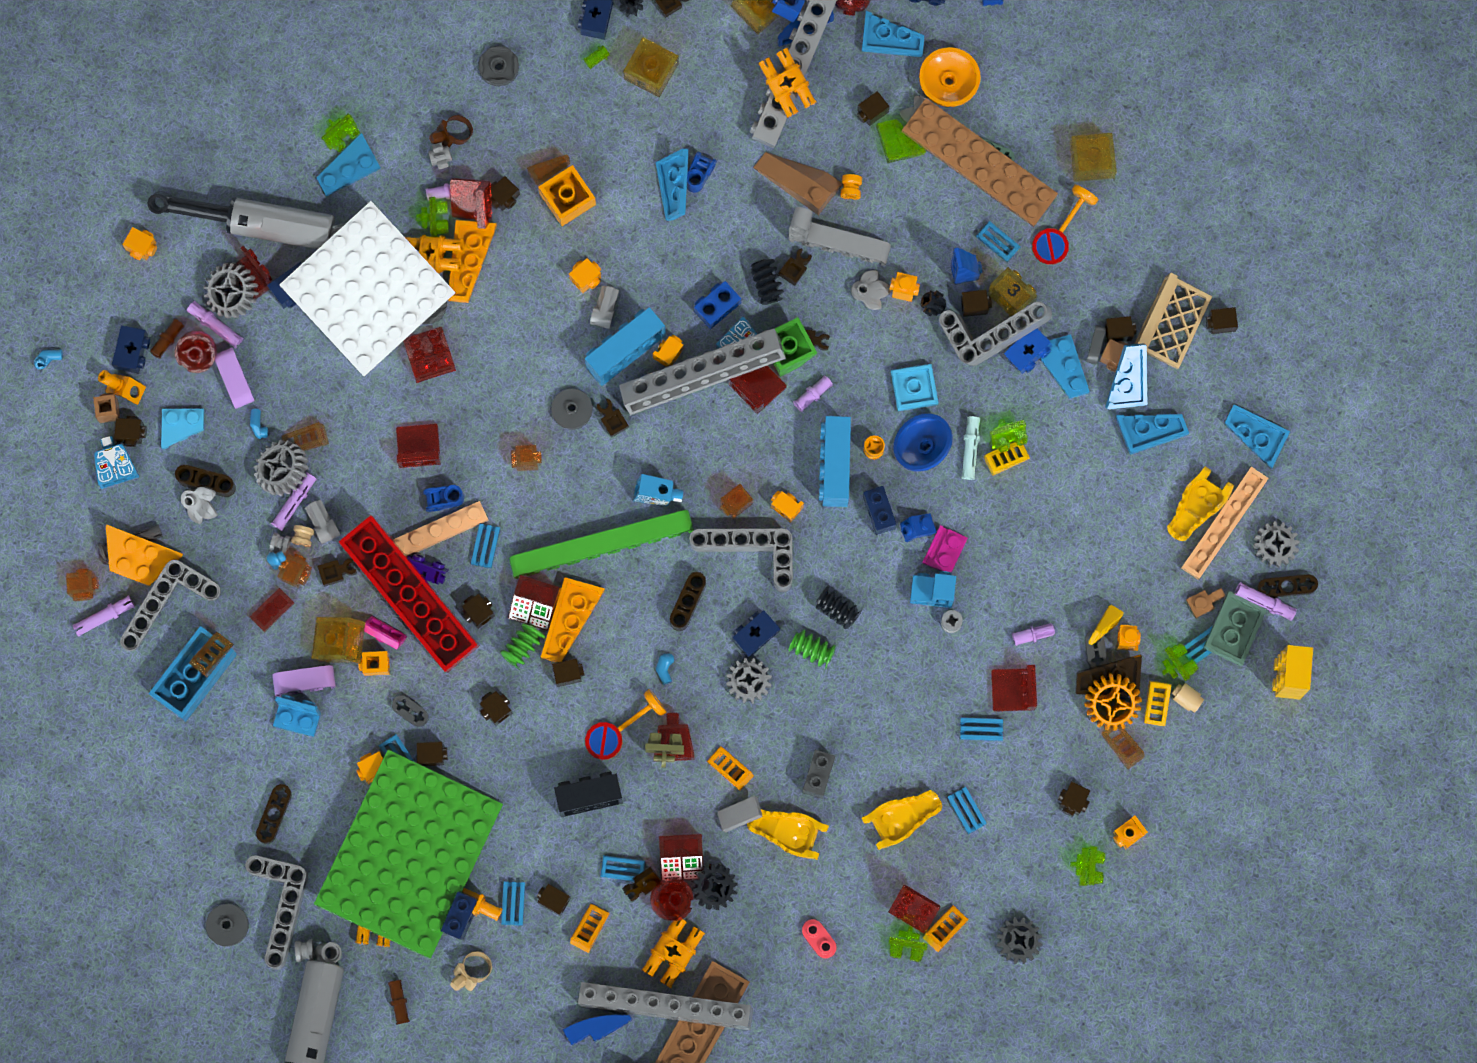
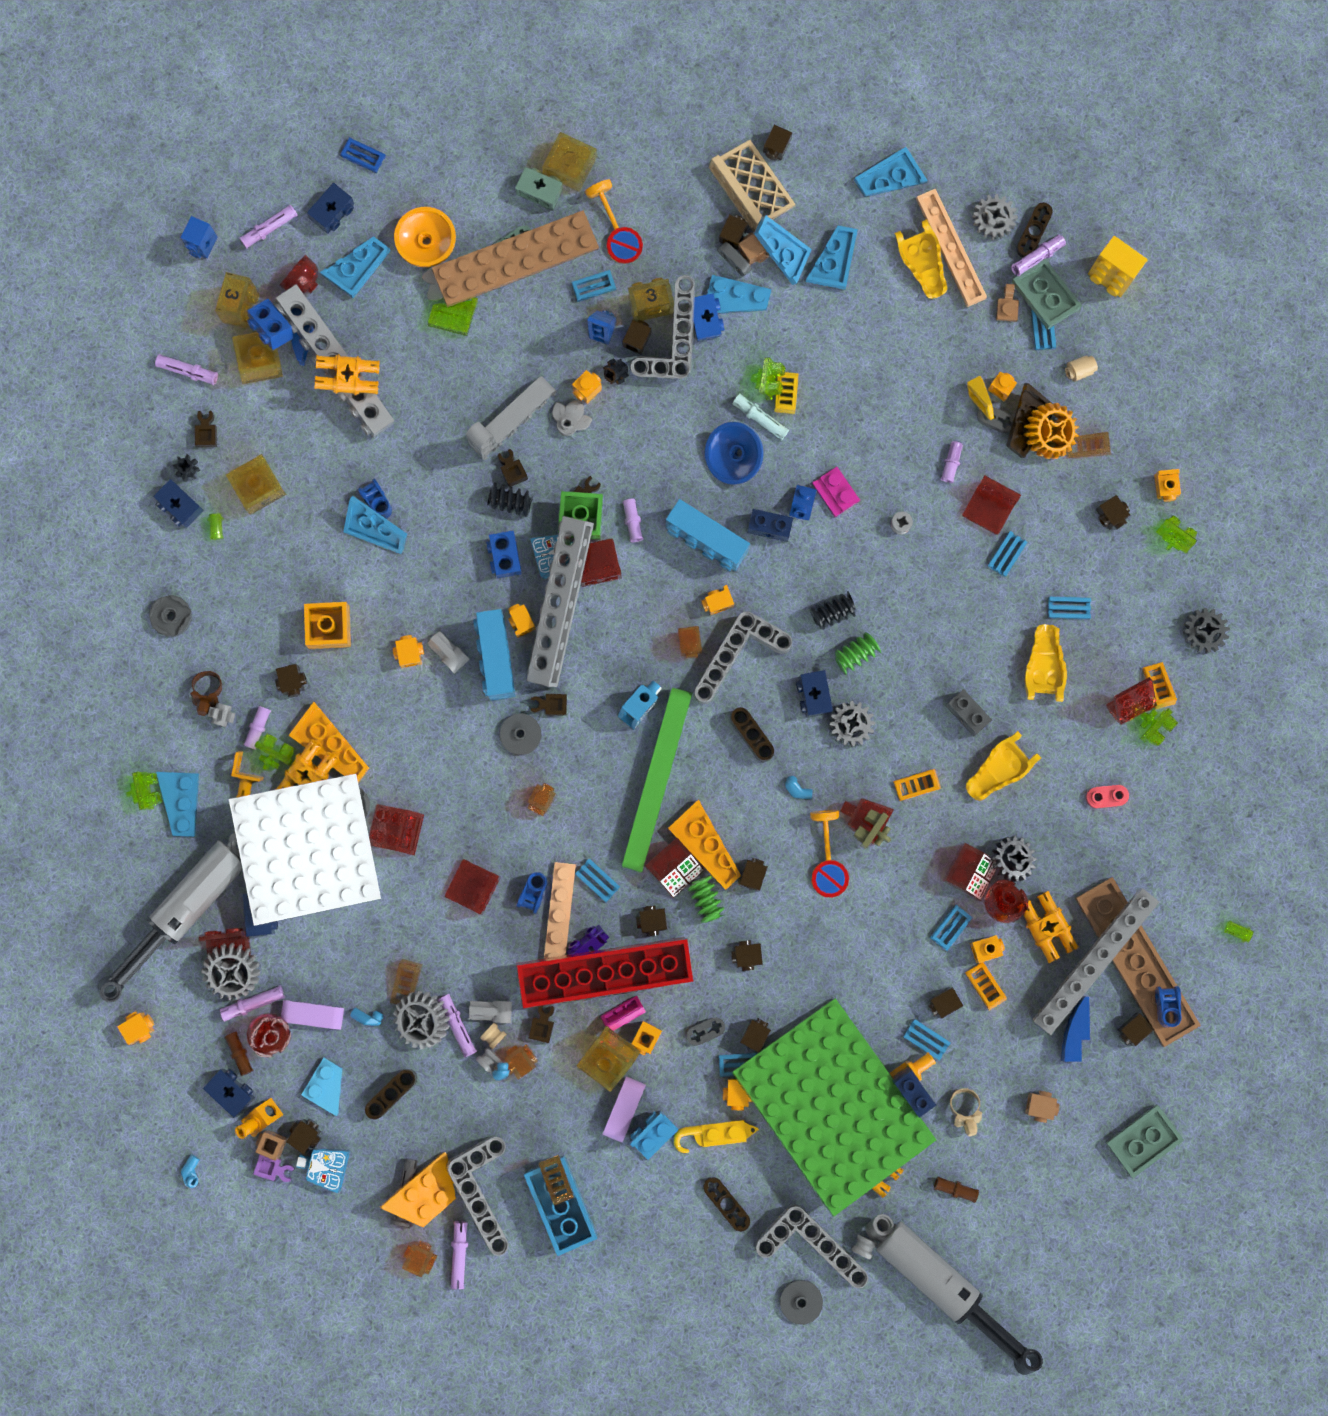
camera: 60 degrees left, 5 degrees up
light grey plate [181,486,218,524] -> none
clear red plate [250,588,295,633] -> none
clear red bracket [450,178,492,229] -> none
clear orange slope [527,154,570,185] -> none
black brick [554,771,623,818] -> none
dark brown plate [622,866,663,901] -> none
light grey tile [718,796,763,833] -> none
medium nougat wedge [753,152,843,216] -> none
light orange wheel [840,174,862,200] -> none
dark brown brick [857,91,890,126] -> none
light orange wheel [863,435,885,460] -> none
medium azure plate [890,364,939,412] -> none
dark azure brick [910,571,956,608] -> none
yellow slope [1144,680,1171,726] -> none
clear neon green hips [1162,643,1199,681] -> none
none -> light orange bracket [231,751,264,798]
none -> medium lavender plate [253,1155,295,1182]
none -> sand green brick [515,167,563,210]
none -> yellow plate [673,1120,759,1153]
none -> light orange brick [970,935,1005,963]
none -> medium nougat brick [1025,1090,1059,1123]

